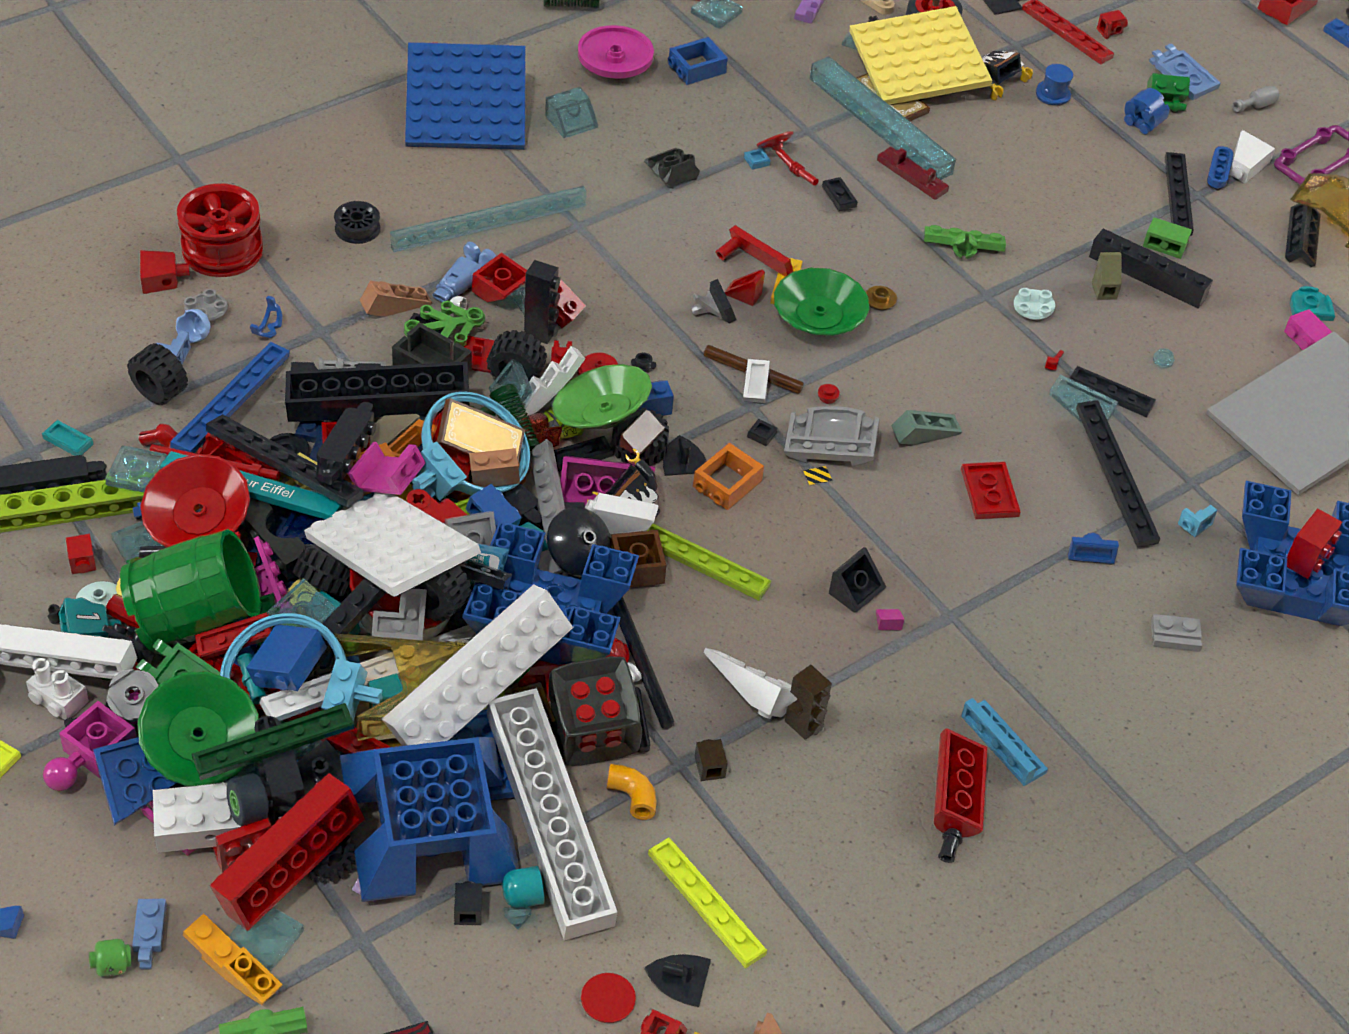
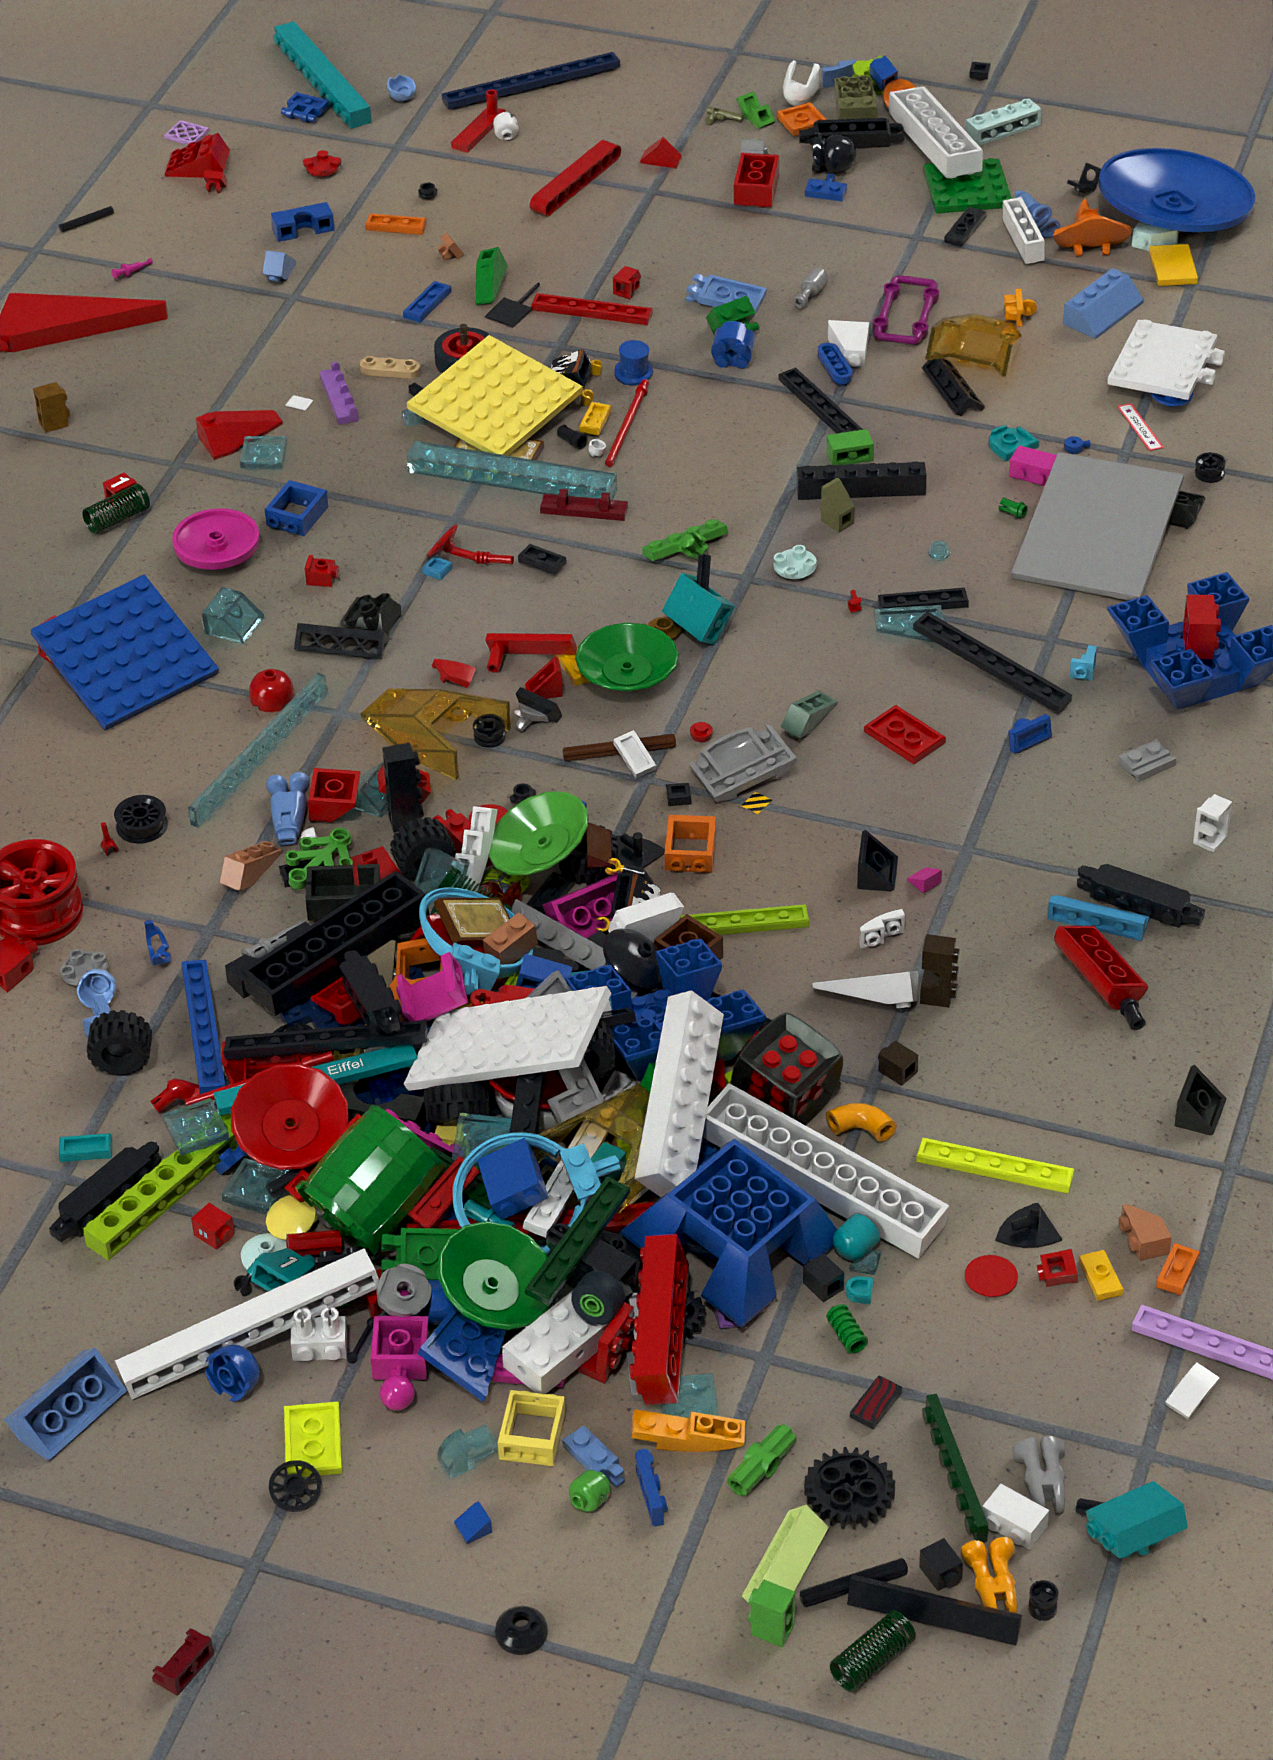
camera: 30 degrees left, 5 degrees down
none -> red hand [100,822,118,856]
none -> red cylinder [249,669,295,712]
none -> black fence [294,623,389,659]
none -> red brick [305,555,339,587]
none -> clear yellow windscreen [360,688,511,780]
none -> red slope [431,659,476,688]
none -> clear light blue brick [437,1424,498,1479]
none -> black wheel [473,714,506,748]
none -> light yellow window [498,1390,566,1466]
none -> black pin [557,424,588,450]
none -> yellow plate [579,402,612,435]
none -> white hinge [588,439,606,457]
none -> red bar [605,379,649,467]
none -> blue hinge [635,1448,668,1527]
none -> teal piece [662,554,735,645]
none -> green piece [826,1304,868,1354]
none -> teal tile [845,1276,874,1304]
none -> white slope [859,909,905,948]
none -> green pin [999,497,1028,518]
none -> black hinge [1077,864,1205,928]
none -> pearl dark grey slope [1174,1065,1227,1135]
none -> white window [1193,794,1232,853]

